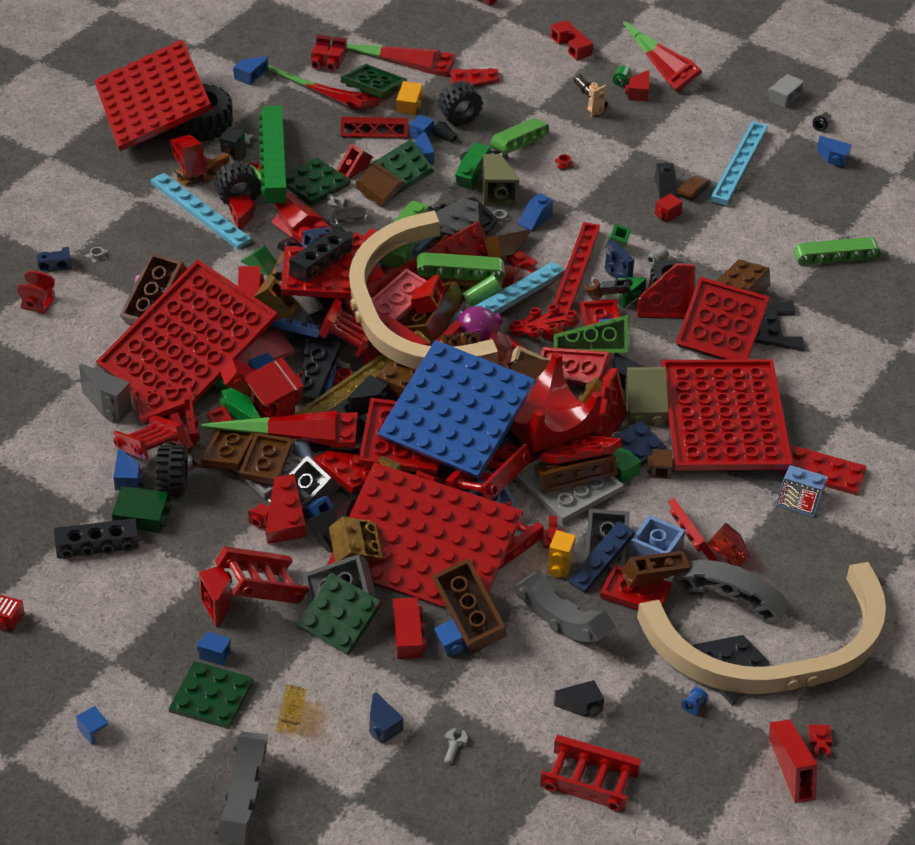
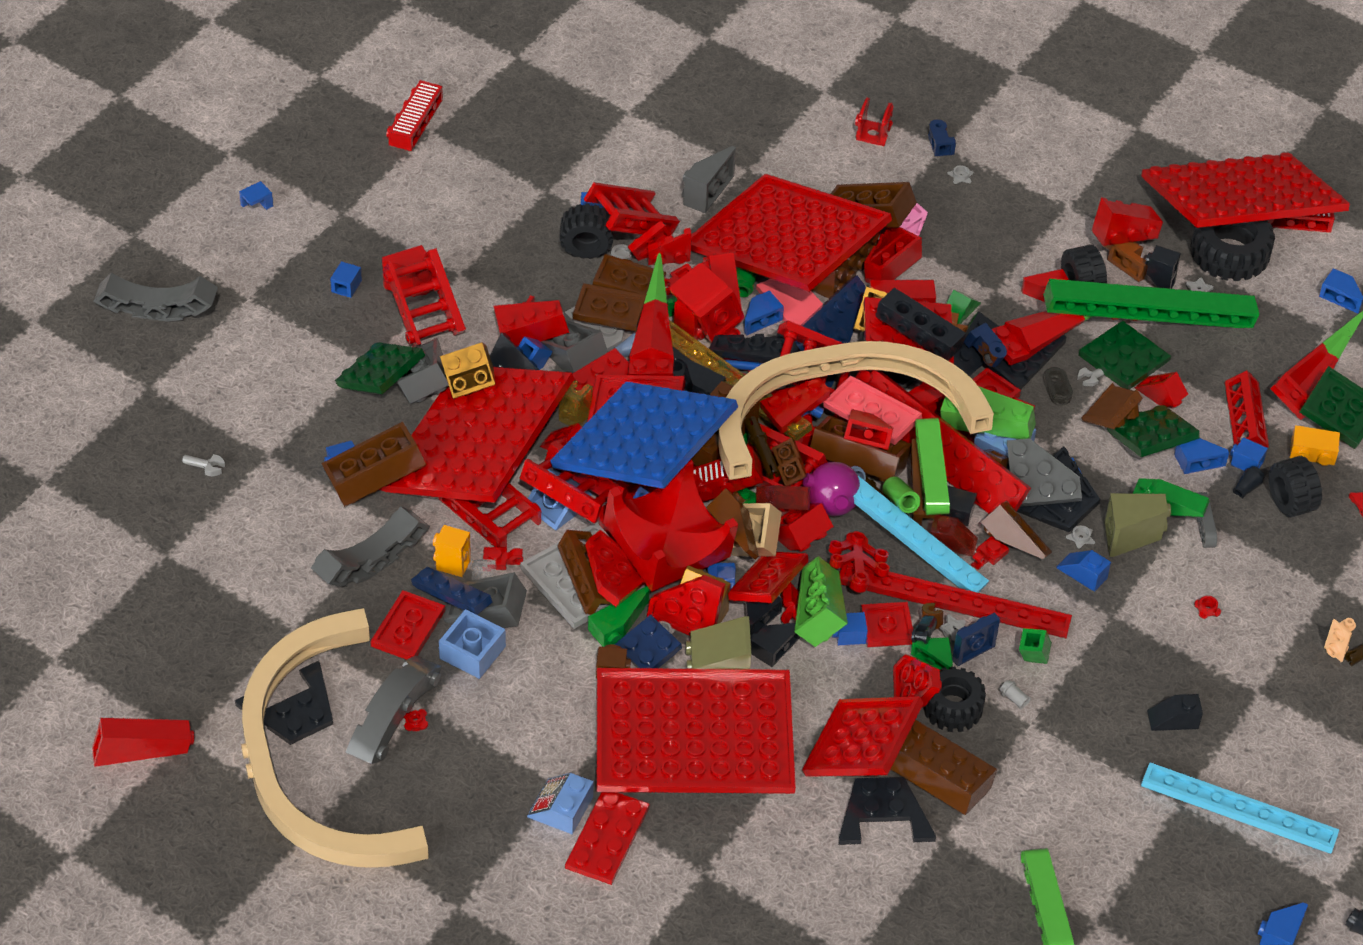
camera: 90 degrees right, 5 degrees up
black brick [54,518,139,558] -> none
dark green brick [112,486,172,533] -> none
red wing [130,385,196,424] -> none
medium azure plate [150,173,251,250] -> none
dark green plate [169,661,254,729] -> none
clear yellow hinge [275,684,307,733] -> none
dark blue slope [369,692,404,743] -> none
red brick [393,598,426,659] -> none
bright green beam [490,118,549,154] -> none
red fence [540,734,641,812] -> none
black slope [553,680,604,717] -> none
reddish brown slope [621,551,691,588] -> none
red brick [655,194,683,222] -> none
red wing [668,498,719,562] -> none
reddish brown slope [677,175,711,199] -> none
blue bush [681,687,708,715] -> none
clear red slope [707,522,750,567] -> none
red plate [808,724,832,758] -> none

